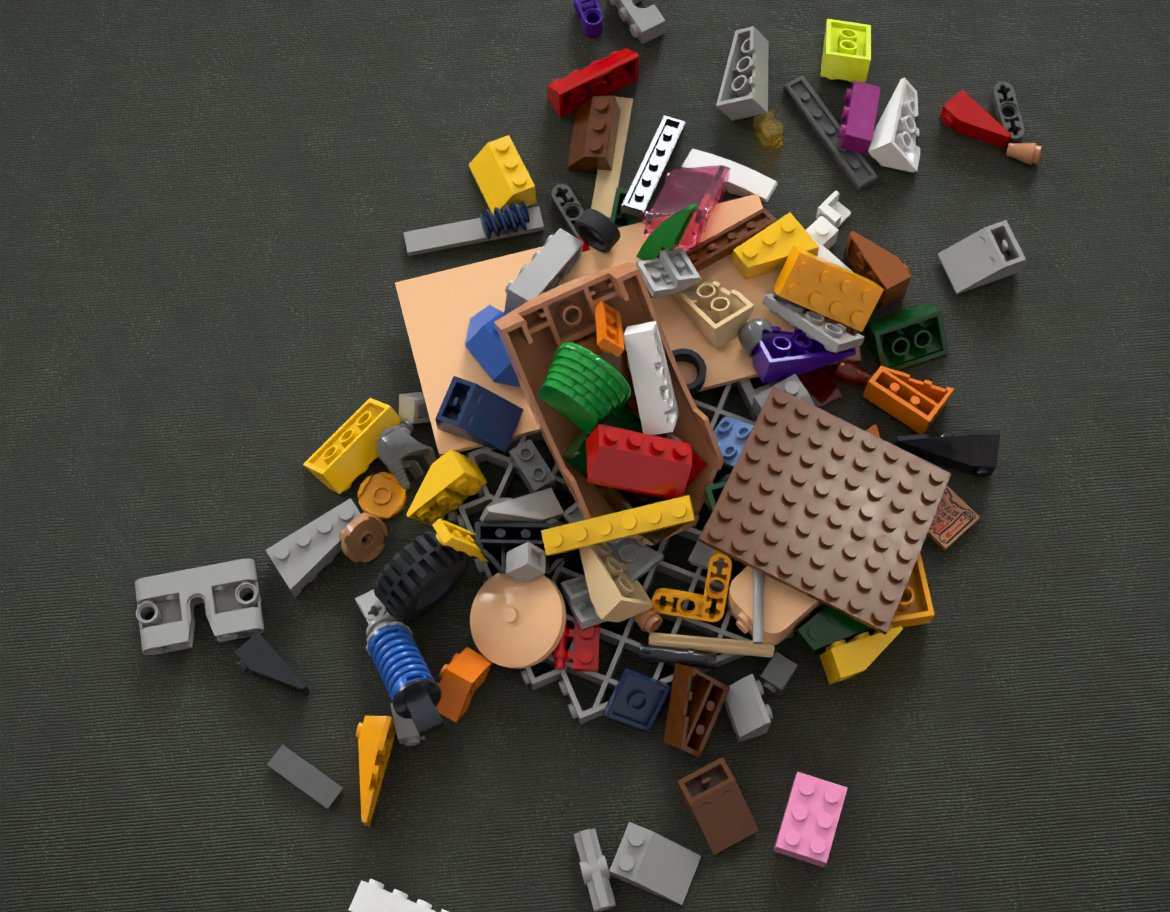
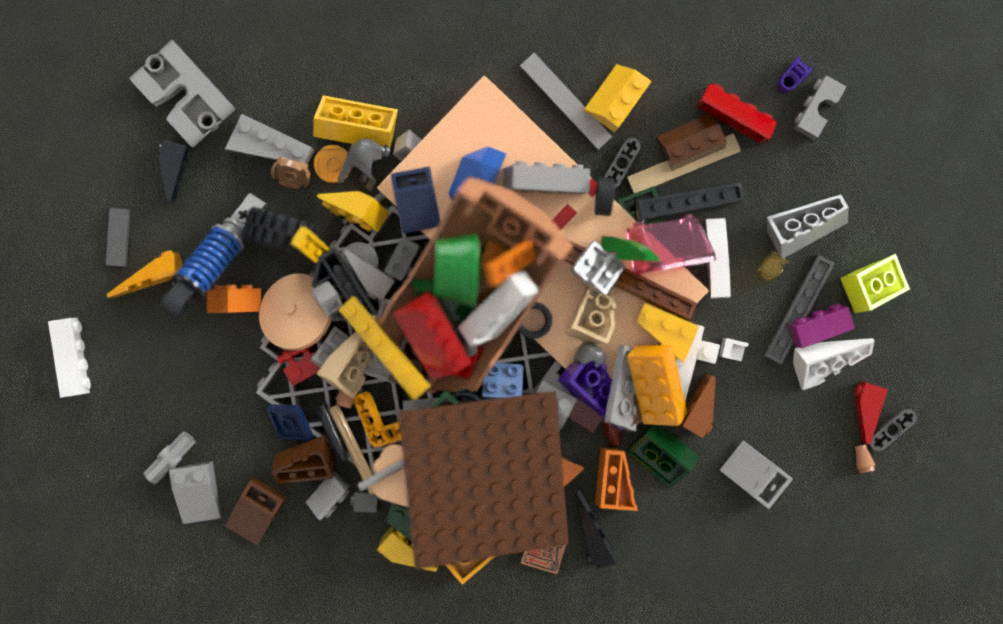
camera: 60 degrees right, 20 degrees up
dark blue piece [479,200,530,239] -> none
bright pink brick [774,772,847,867] -> none

